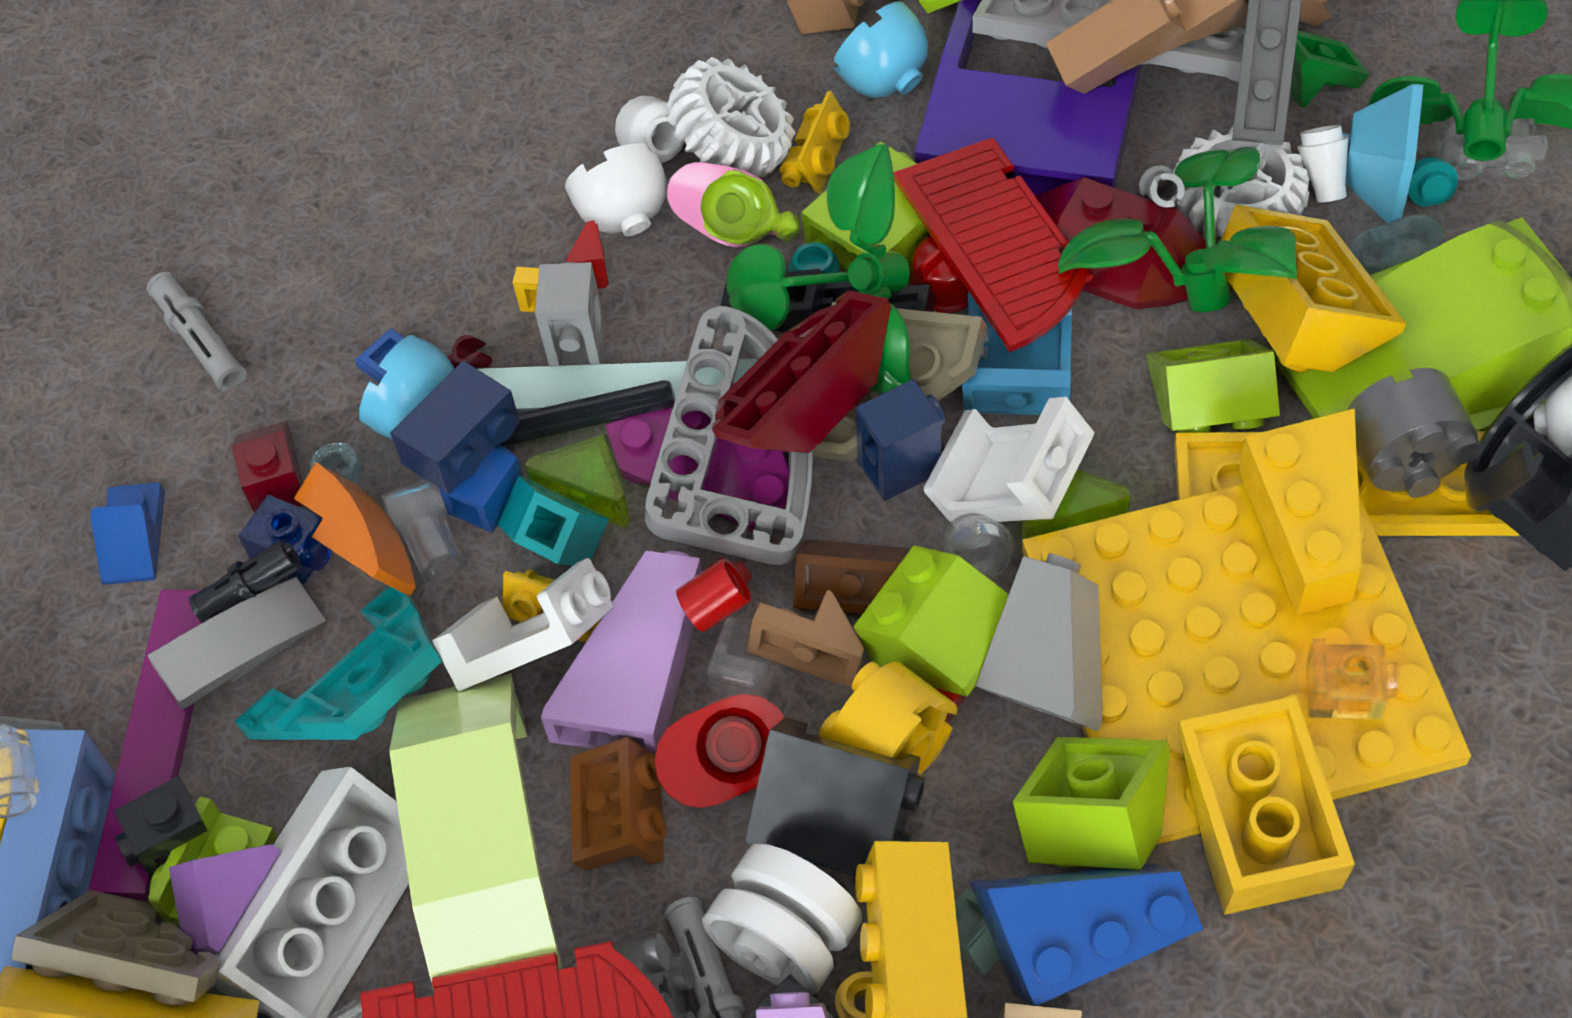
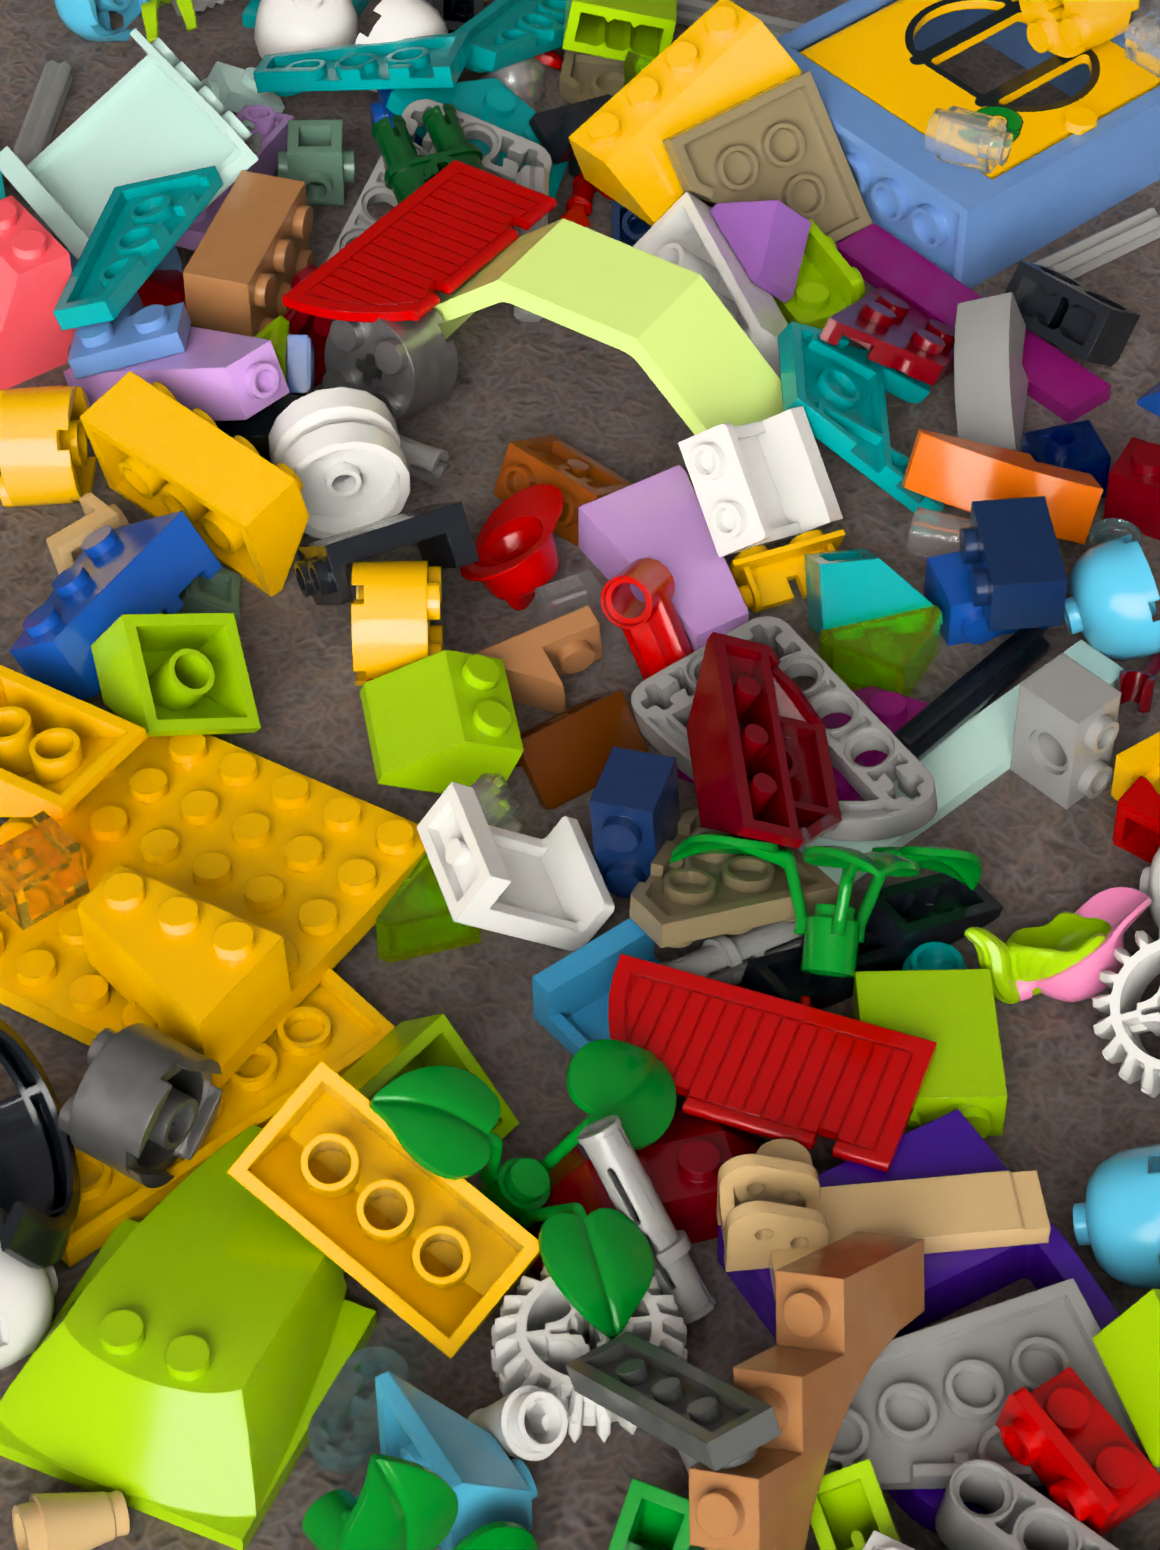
camera: 130 degrees right, 10 degrees down
black bracket [114,776,208,878] -> none
black pin [189,538,301,623] -> none
yellow hinge [780,91,851,194] -> none
light grey slope [975,553,1103,732] -> none
none -> tan piece [716,1139,1051,1301]
none -> dark red wing [819,285,955,386]
none -> black brick [1005,261,1140,366]

